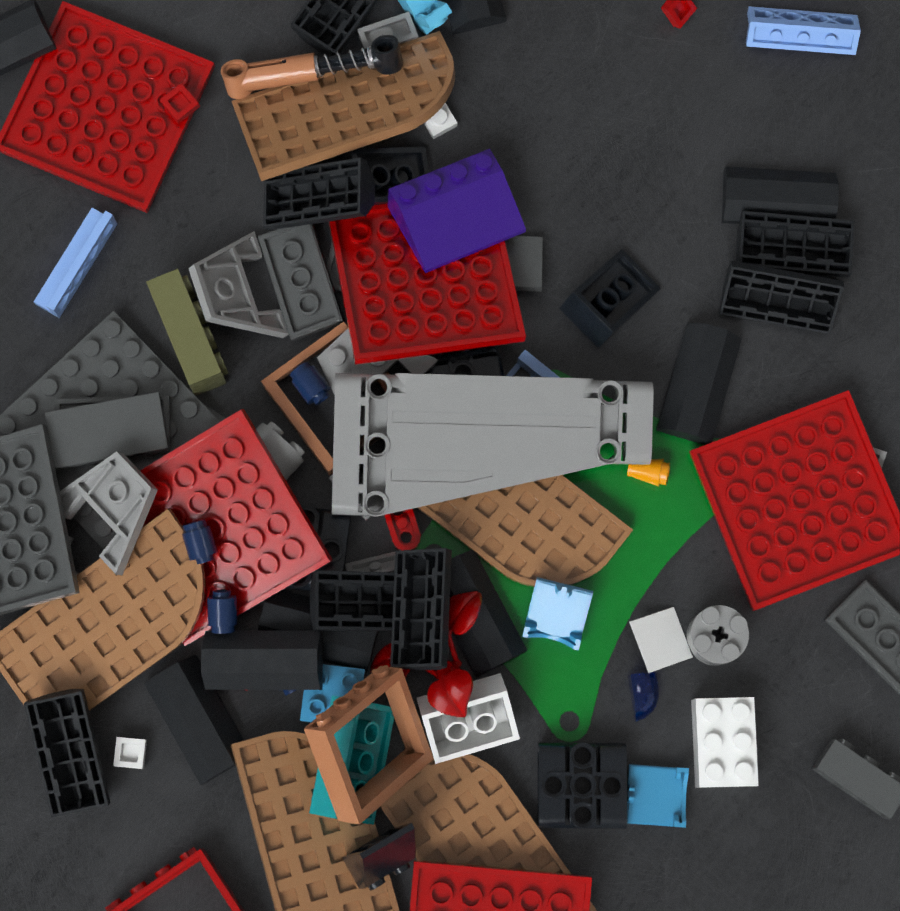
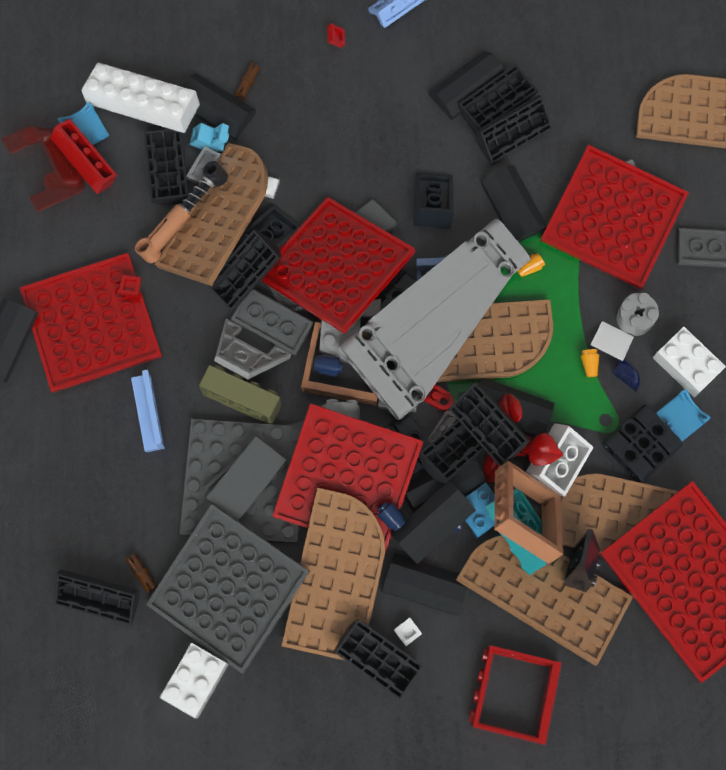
camera: 40 degrees left, 5 degrees down
light grey wing [60,451,158,576] -> none
dark blue brick [182,519,218,564] -> none
dark purple slope [388,149,526,273] -> none
piece [522,577,593,651] -> none
none -> light orange cone [580,349,599,377]

